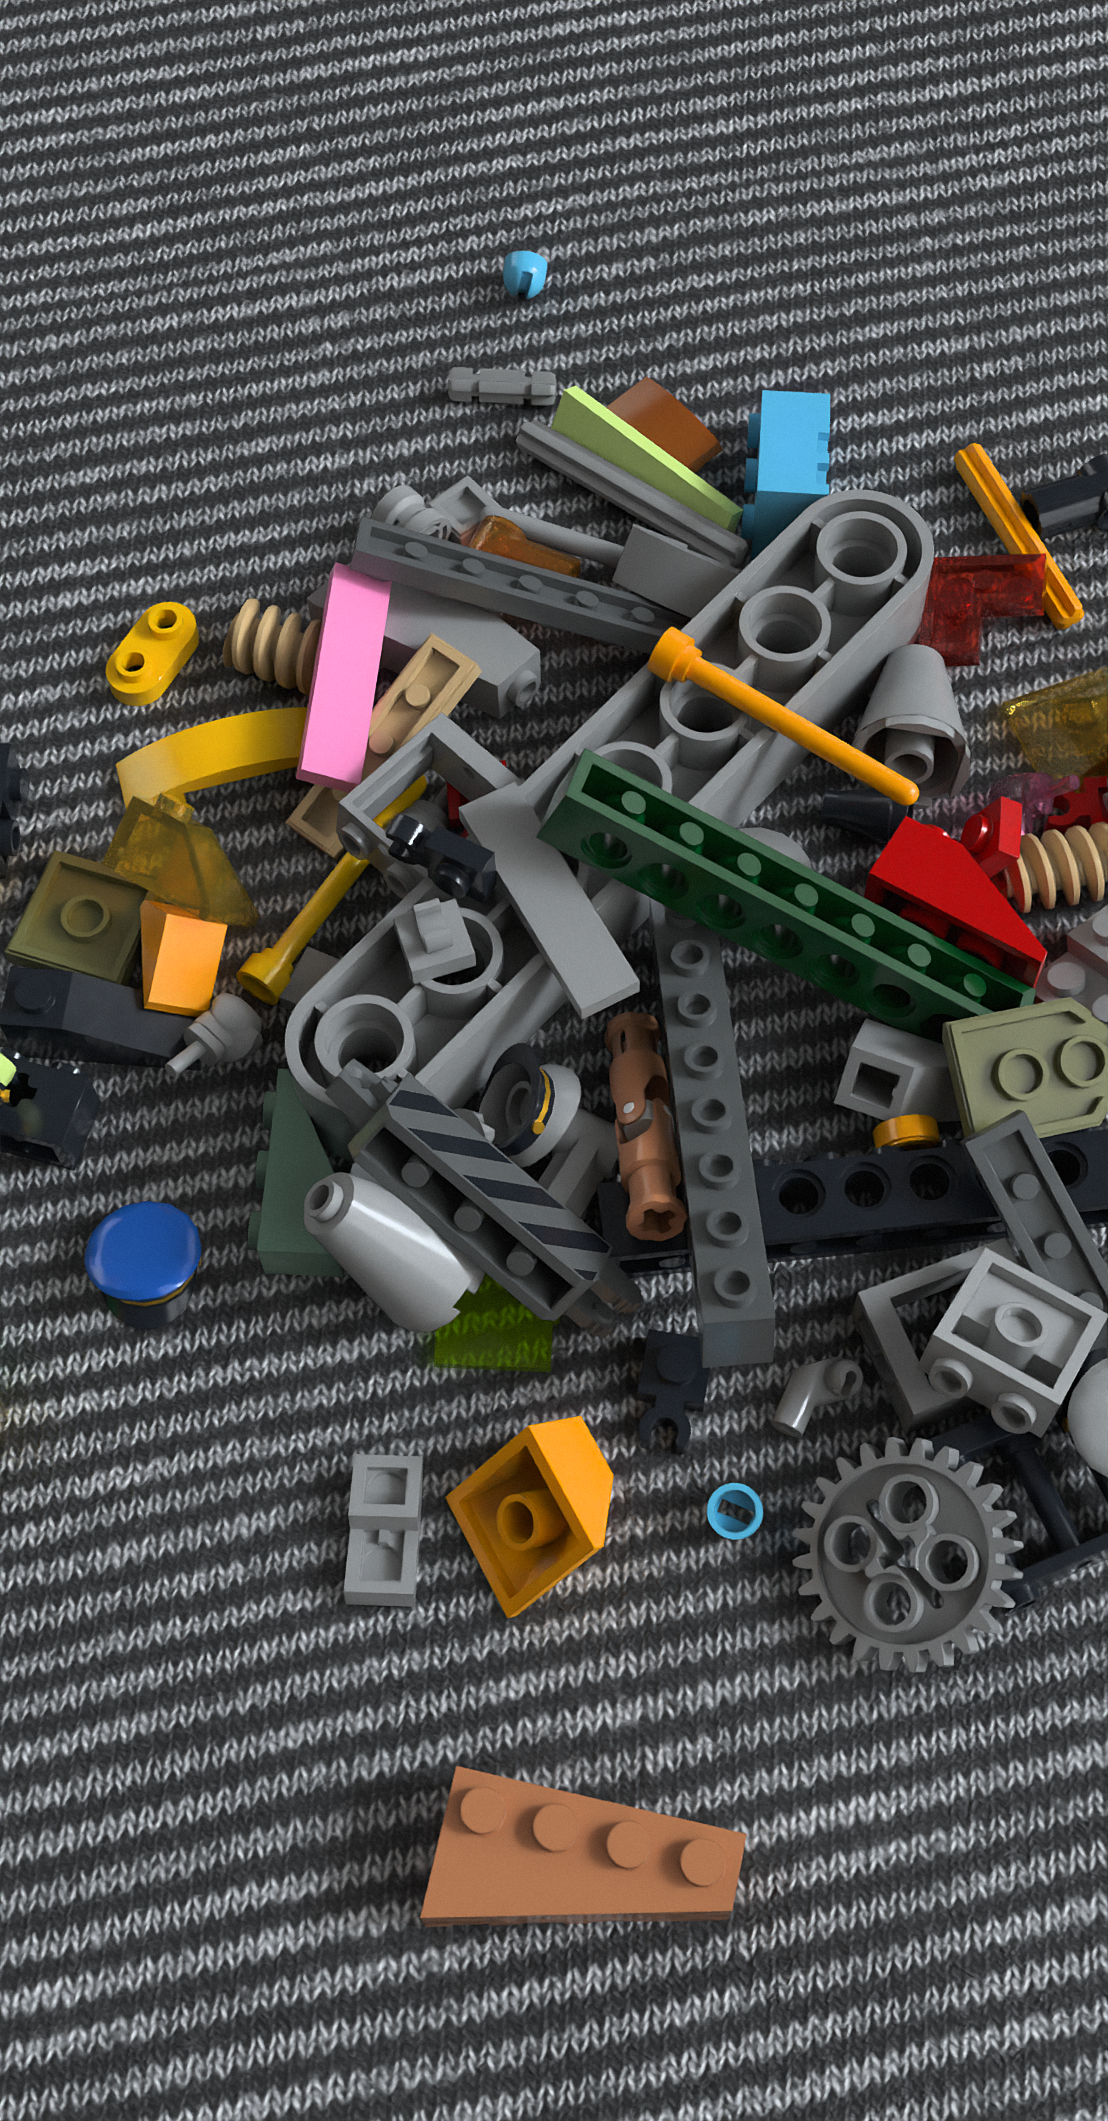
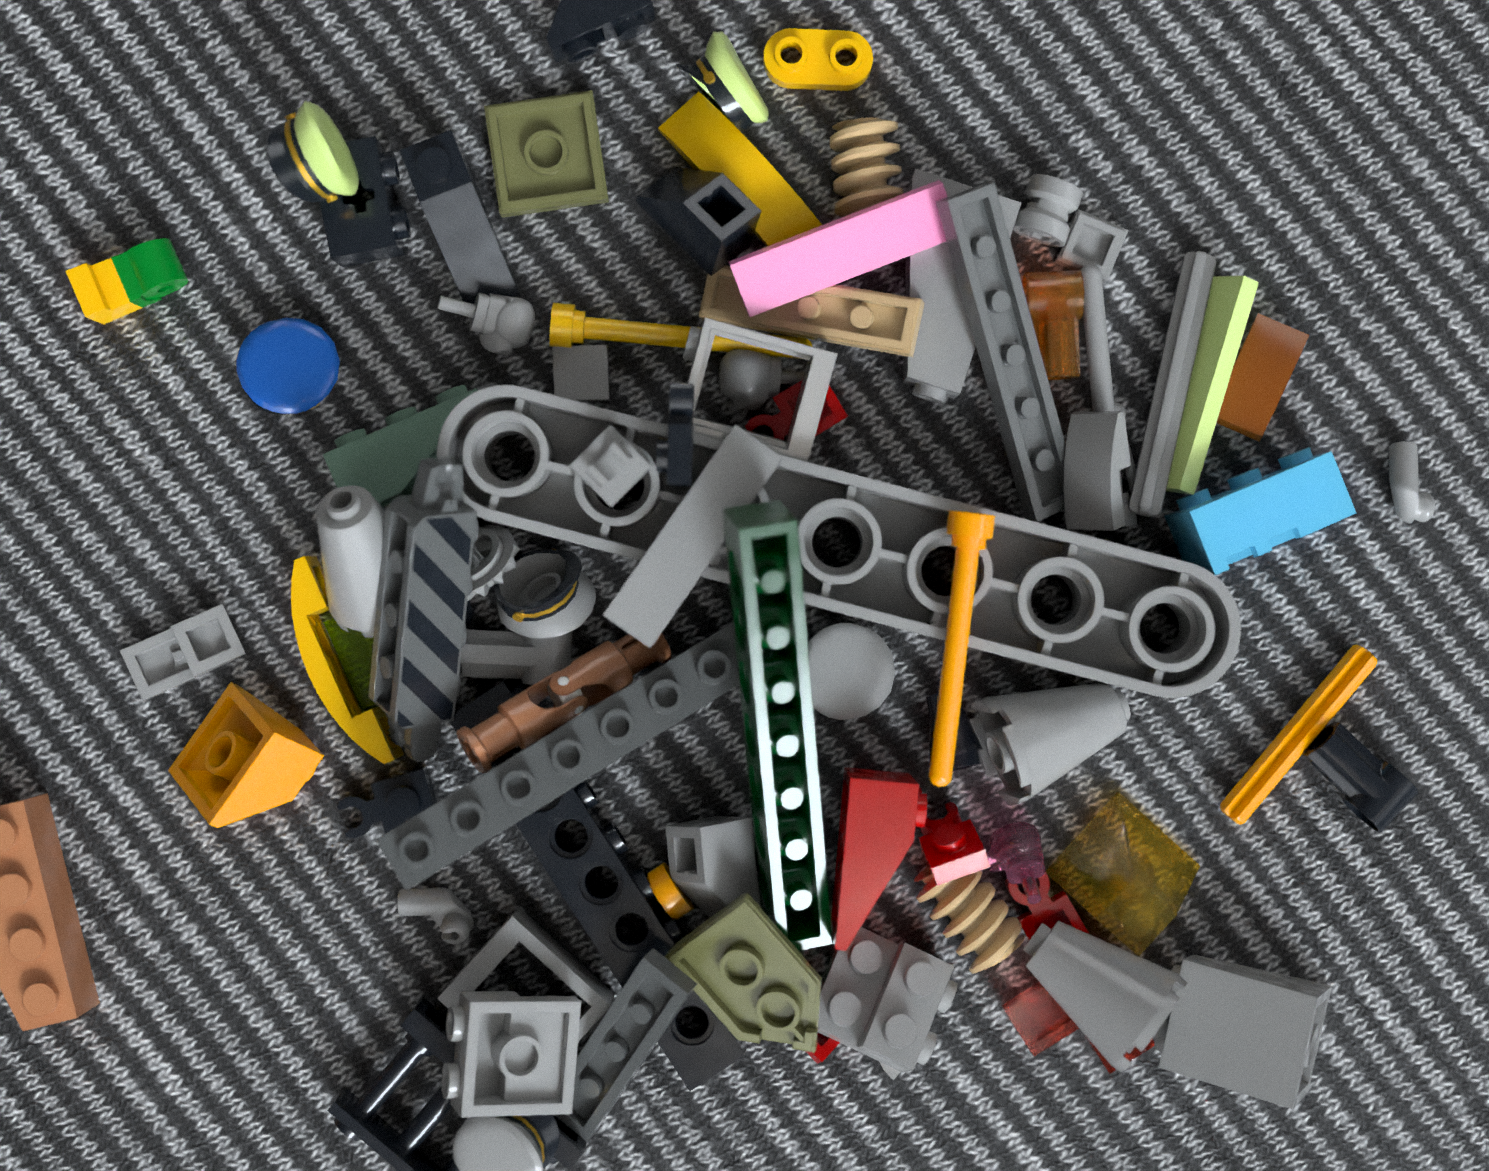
camera: 55 degrees right, 25 degrees up
clear yellow slope [101,792,260,927] -> none
light orange slope [140,900,227,1017] -> none
light grey axle [448,367,557,406] -> none
medium azure hinge [503,251,547,299] -> none
medium azure hinge [707,1483,763,1540] -> none
light grey gear [792,1437,1024,1672] -> none
clear red plate [919,553,1048,667] -> none
none -> yellow slope [291,556,404,764]
none -> black slope [636,167,761,276]
none -> piece [676,31,768,132]
none -> light grey arm [1389,441,1435,523]

